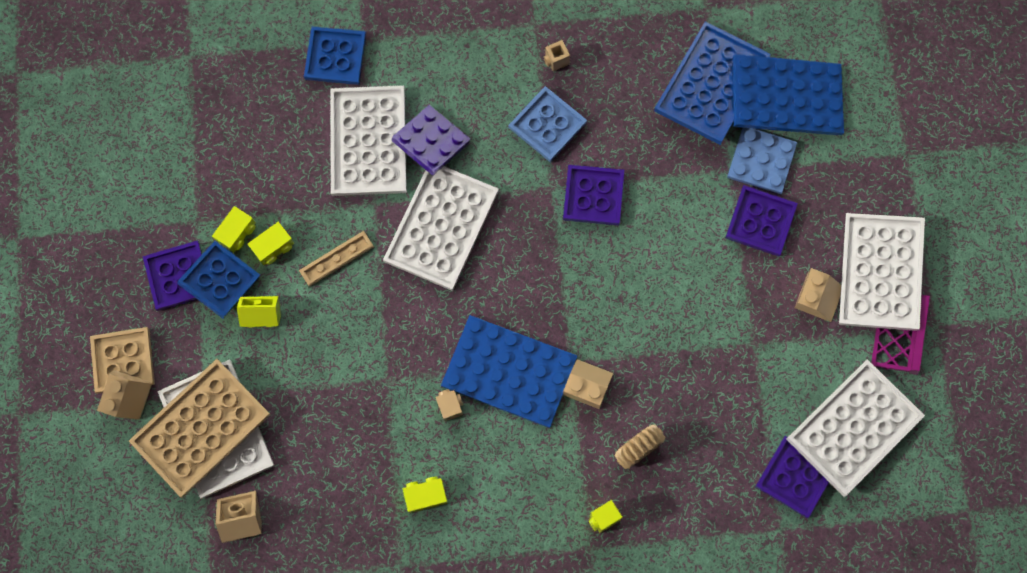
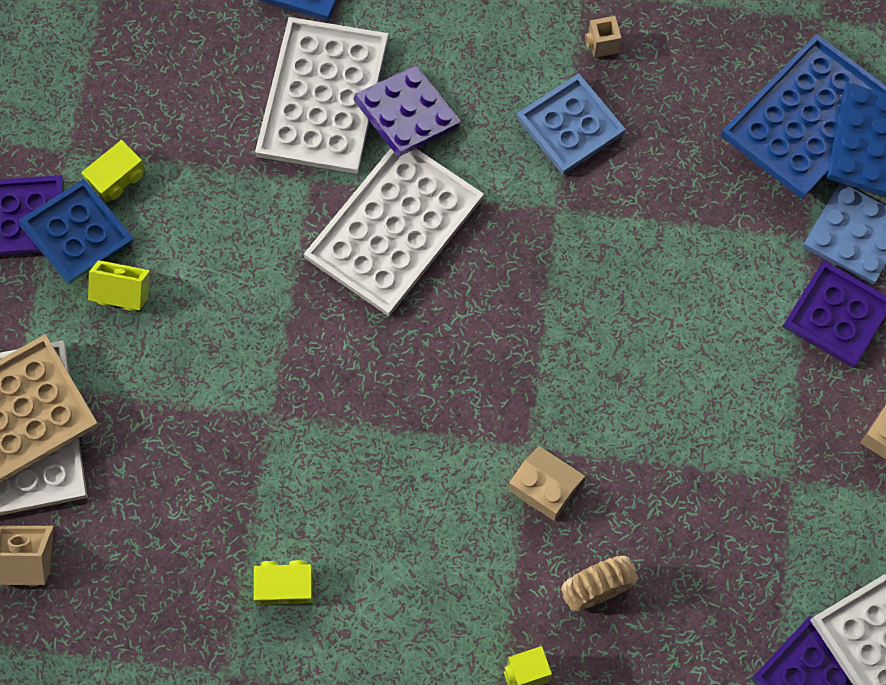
camera: 10 degrees right, 5 degrees down
neon yellow brick [248,222,294,266] -> none
tan tile [299,231,374,287] -> none
tan brick [436,389,463,421] -> none
blue plate [441,315,577,428] -> none
dark purple plate [563,165,624,226] -> none

